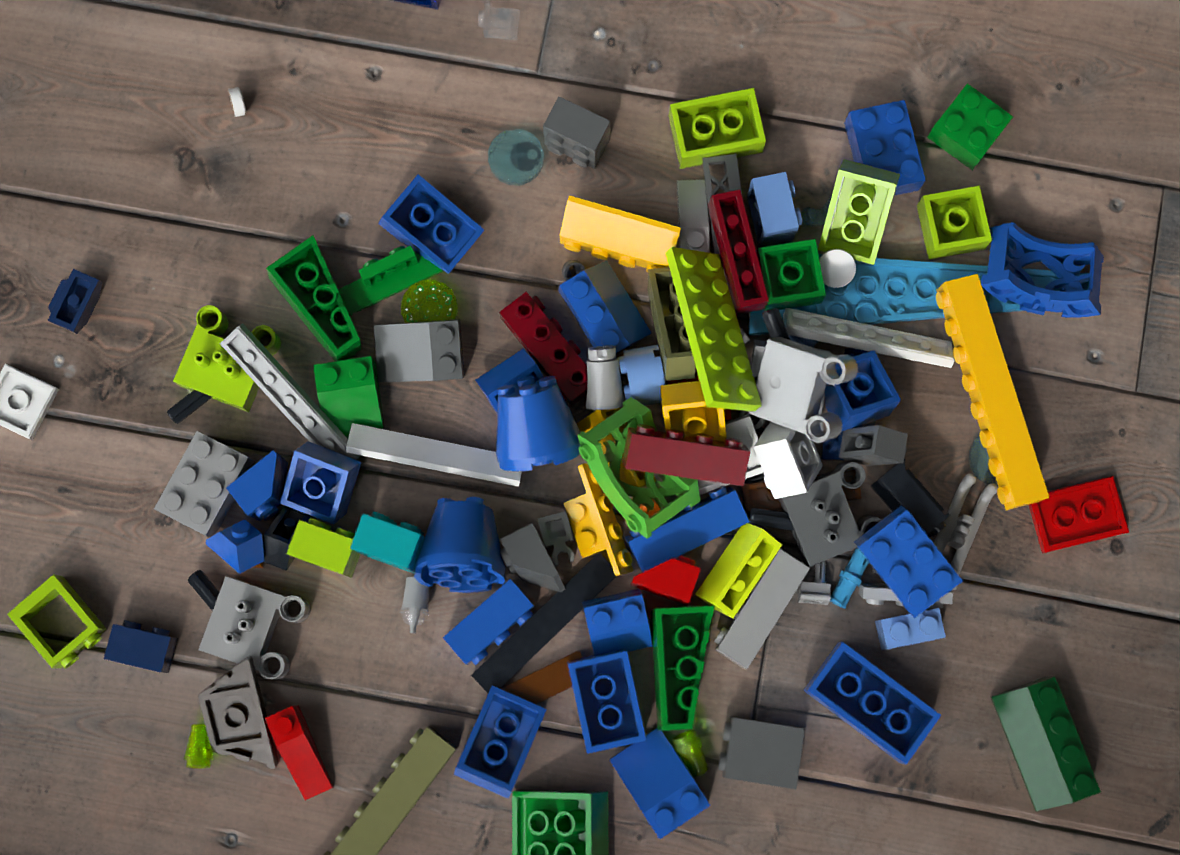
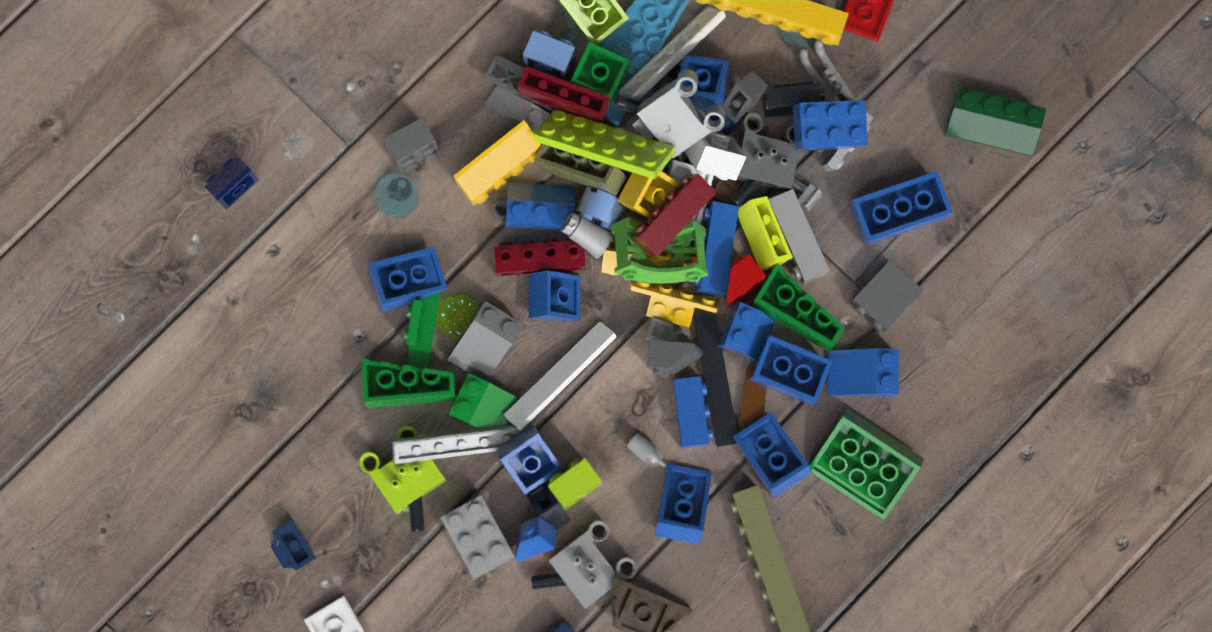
camera: 55 degrees left, 0 degrees up
blue slope [226,450,288,521] -> none
white tile [228,87,246,117] -> none
red slope [265,705,333,800] -> none
teal brick [350,511,425,574] -> none
blue cone [415,497,505,593] -> none
blue cone [496,376,581,471] -> none
lime brick [669,88,766,169] -> none
clear neon green cone [673,729,709,777] -> none
white piece [819,249,856,288] -> none
dark azure pin [830,548,869,609] -> none
medium blue brick [875,608,946,650] -> none
none -> blue slope [654,464,712,544]

